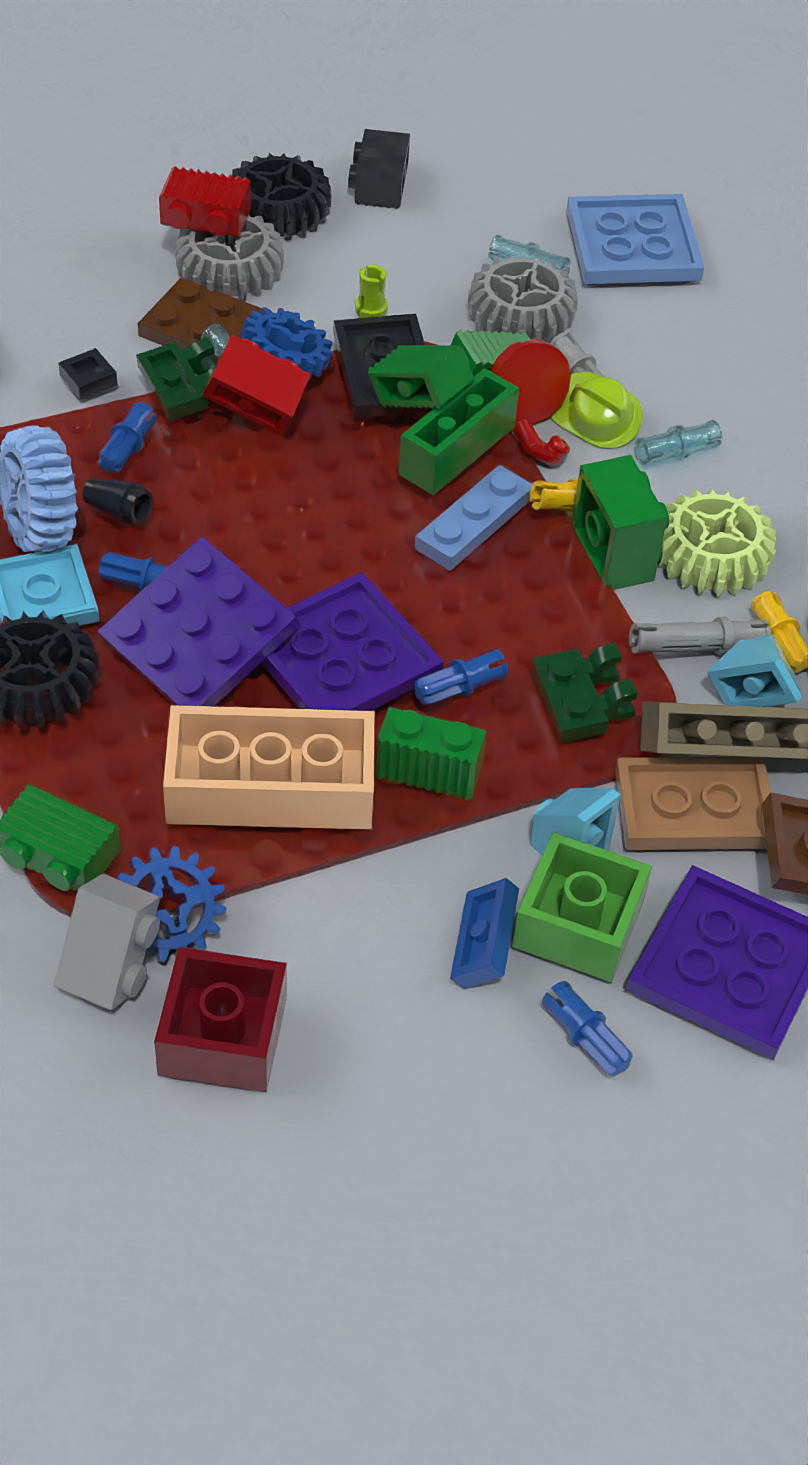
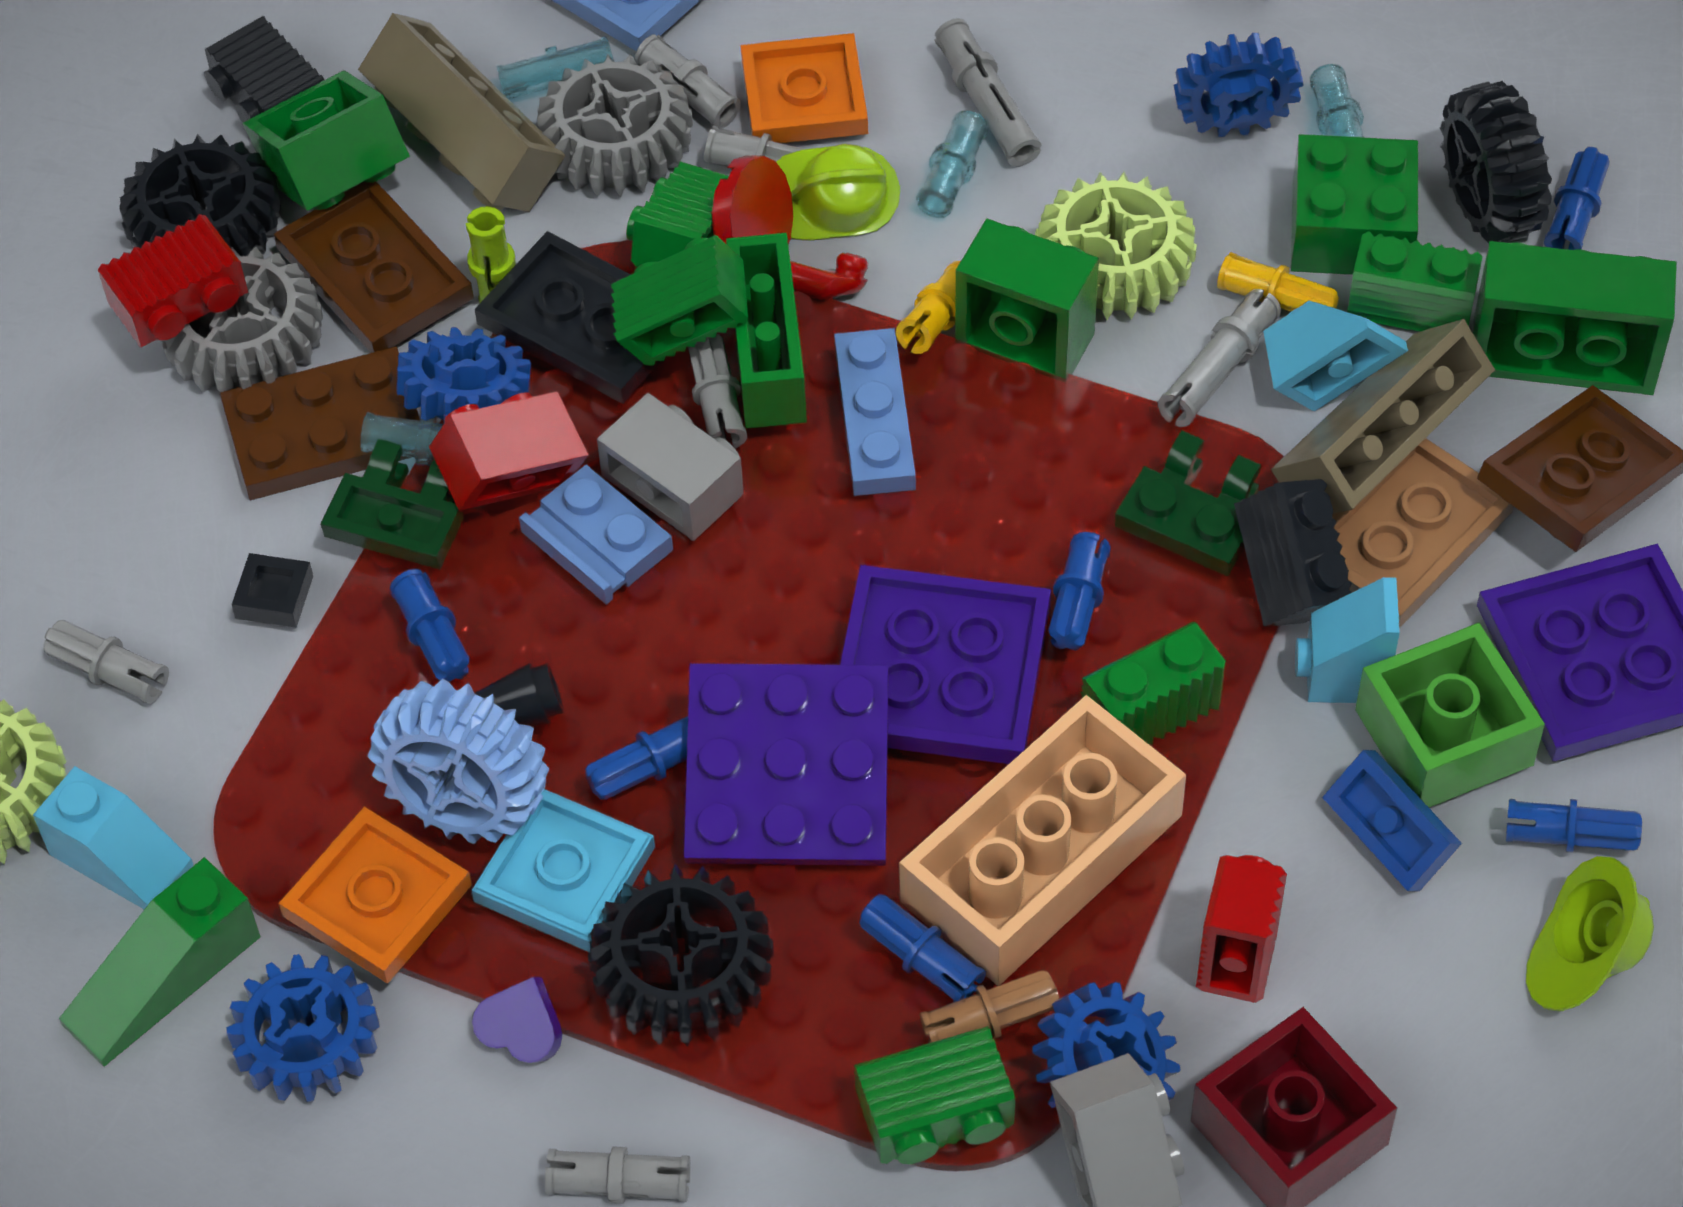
camera: 40 degrees left, 5 degrees up
none -> green brick [243,70,410,211]
none -> reddish brown plate [273,181,474,353]
none -> dark tan brick [358,13,566,212]
none -> medium blue plate [519,465,673,604]
none -> light grey brick [597,393,744,541]
none -> light grey pin [634,34,741,128]
none -> light grey axle [688,334,747,448]
none -> orange plate [741,33,868,143]
none -> blue axle [859,894,986,1002]
none -> medium nougat axle [919,970,1059,1043]
none -> light grey pin [934,18,1042,167]
none -> red brick [1196,855,1287,1003]
none -> black brick [1234,479,1352,627]
none -> lime piece [1526,856,1654,1011]

